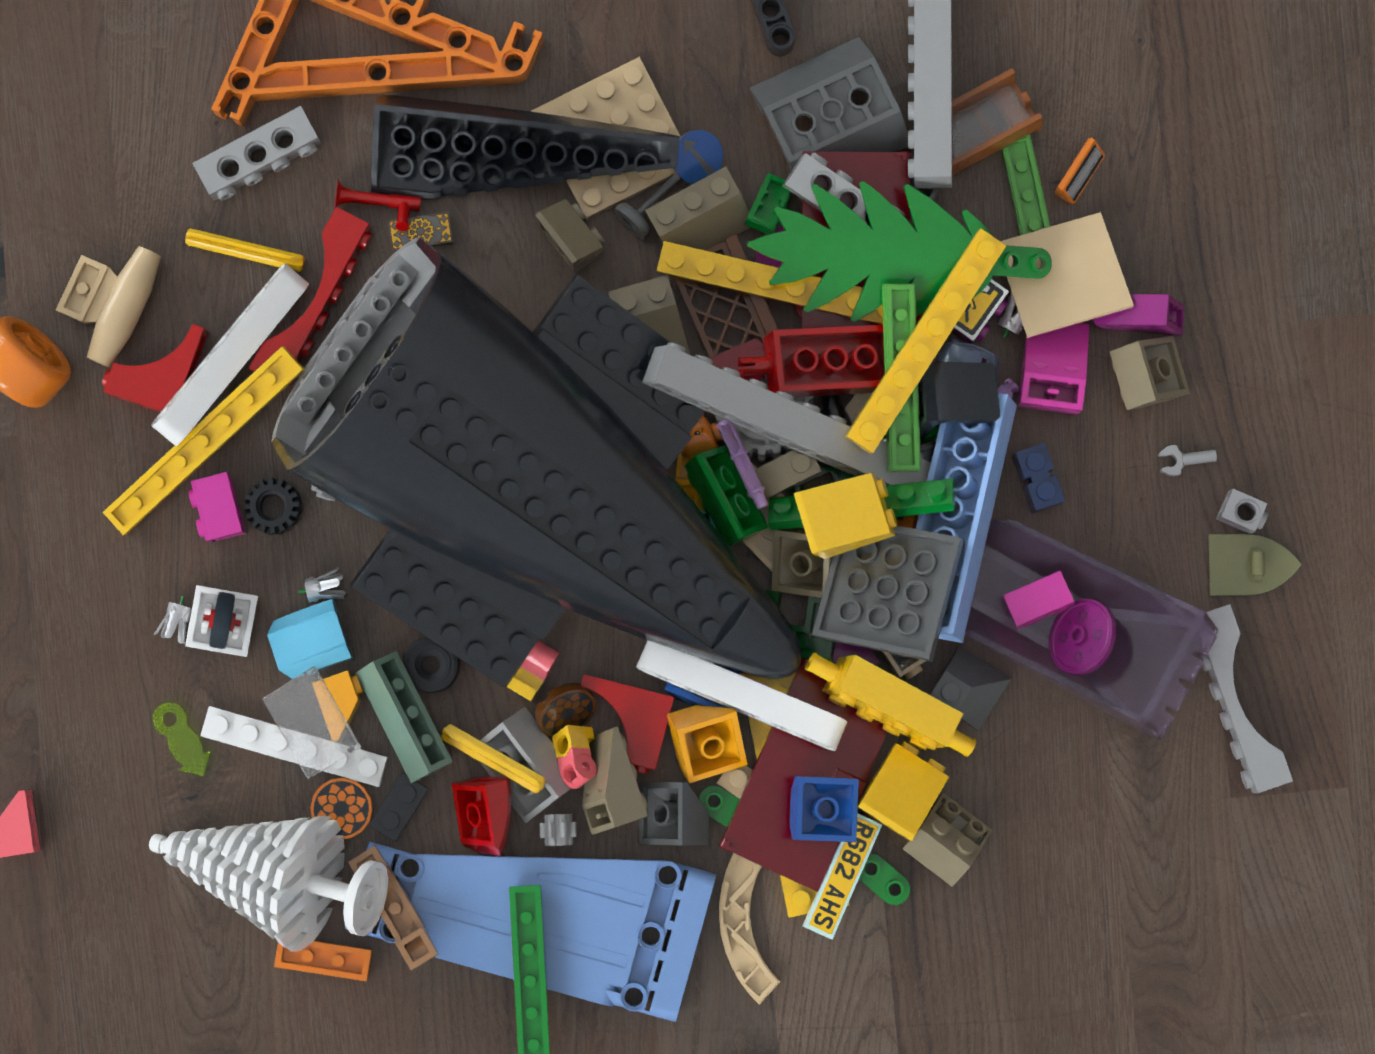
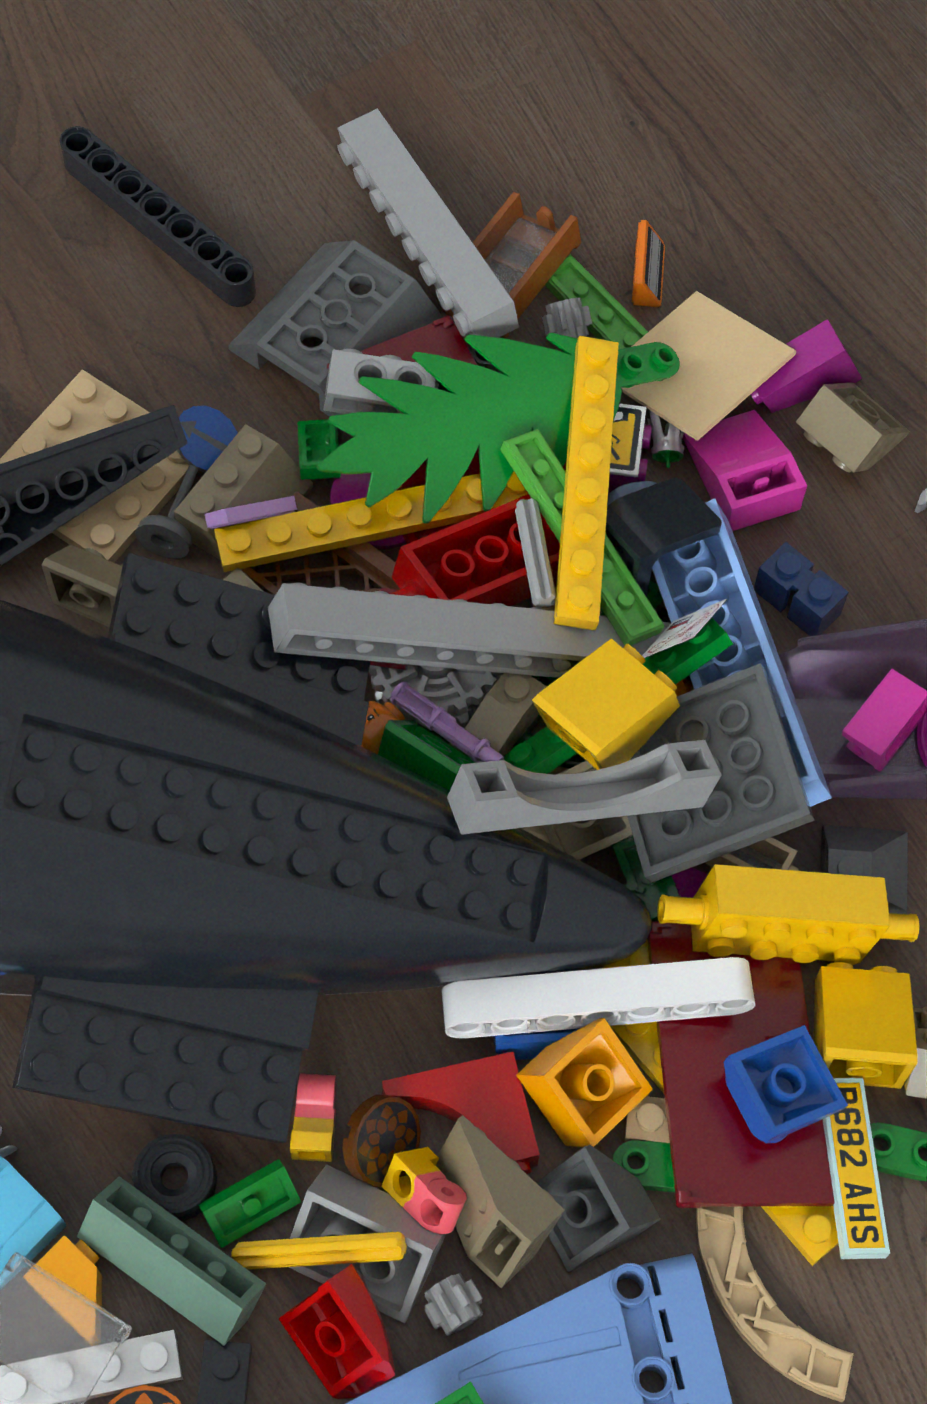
camera: 30 degrees left, 20 degrees down
none -> green plate [198,1159,301,1248]
none -> lavender tile [205,496,297,529]
none -> light grey arch [447,740,721,835]
none -> light grey axle [515,498,556,607]
none -> light grey gear [542,297,592,339]
none -> white sticker [642,599,727,658]

